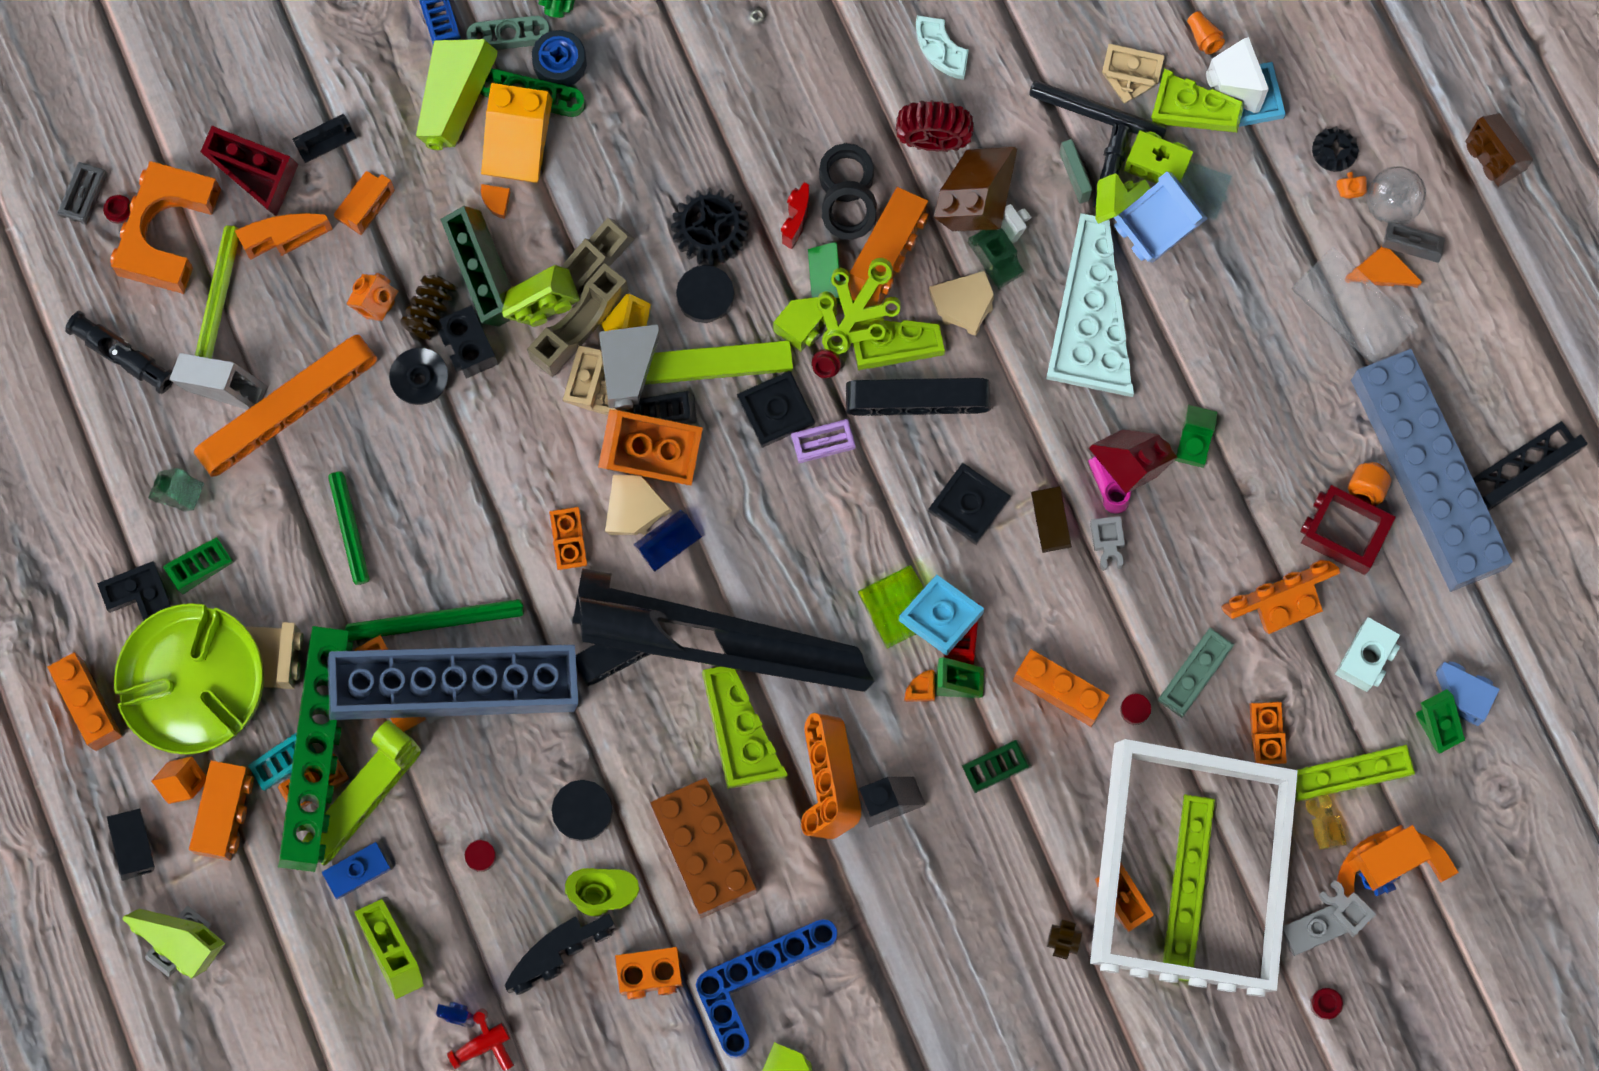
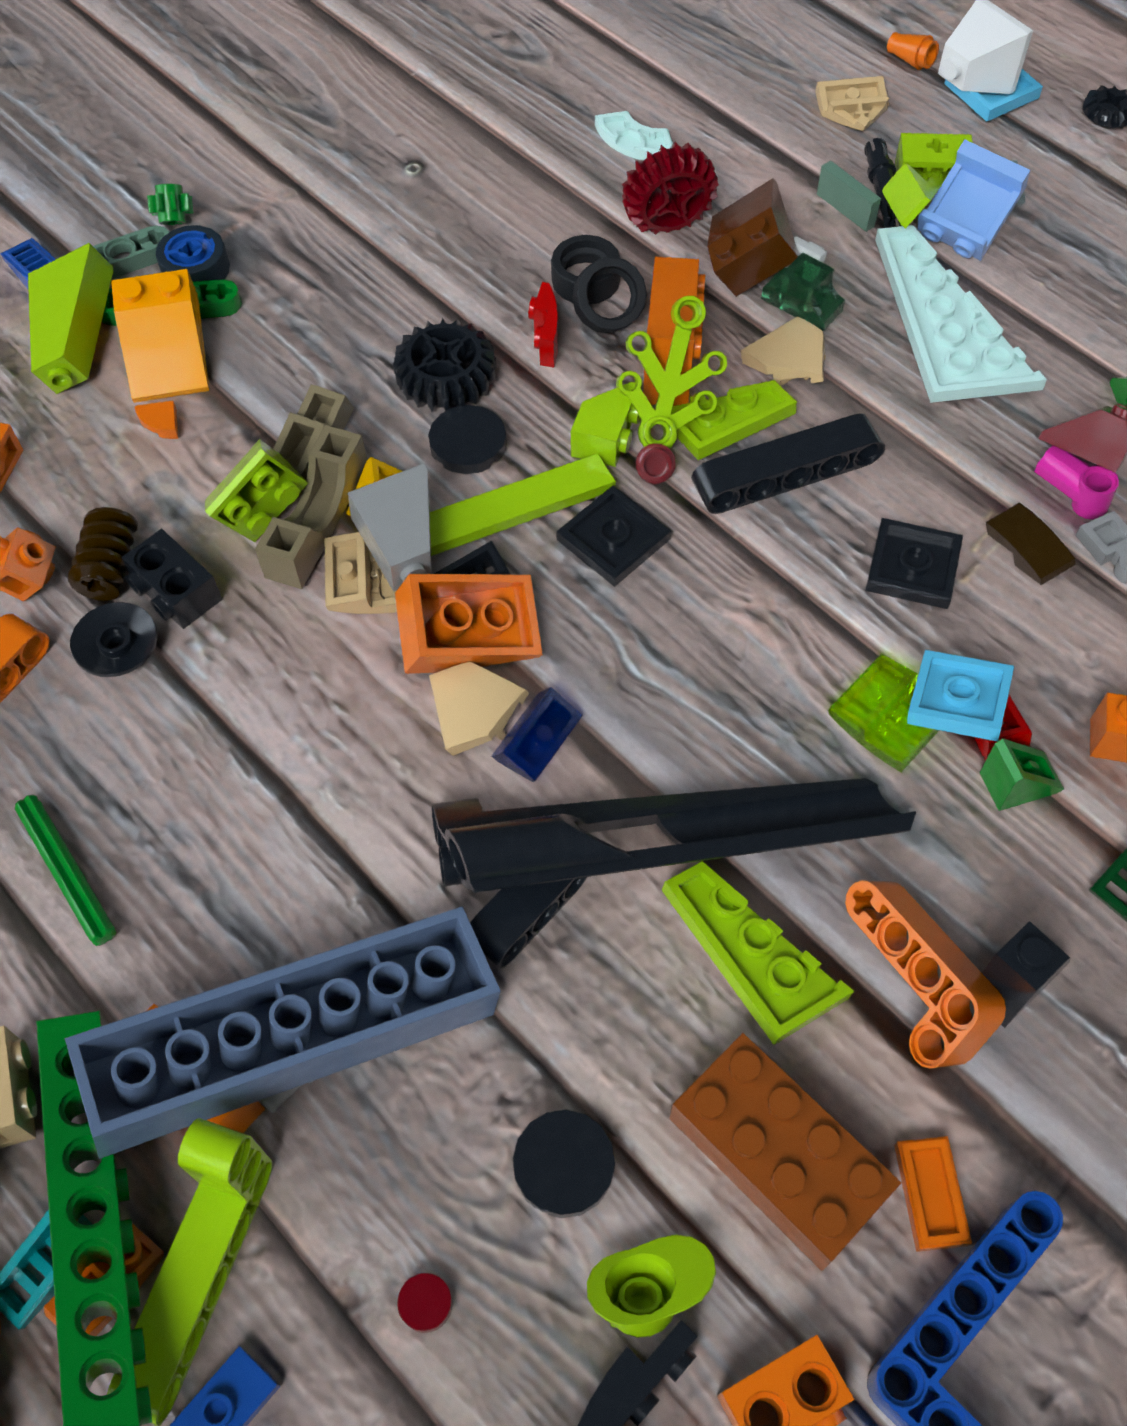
camera: 20 degrees left, 15 degrees down
green axle [345,599,524,641] -> none
dark green brick [440,206,512,327] -> none
orange slope [549,507,587,570] -> none
lavender tile [791,419,856,464] -> none
slope [808,242,841,304] -> none
orange tile [904,670,935,702] -> none
black axle [1029,81,1167,139] -> none
lime wing [1151,68,1244,133] -> none
none -> orange tile [894,1136,972,1252]

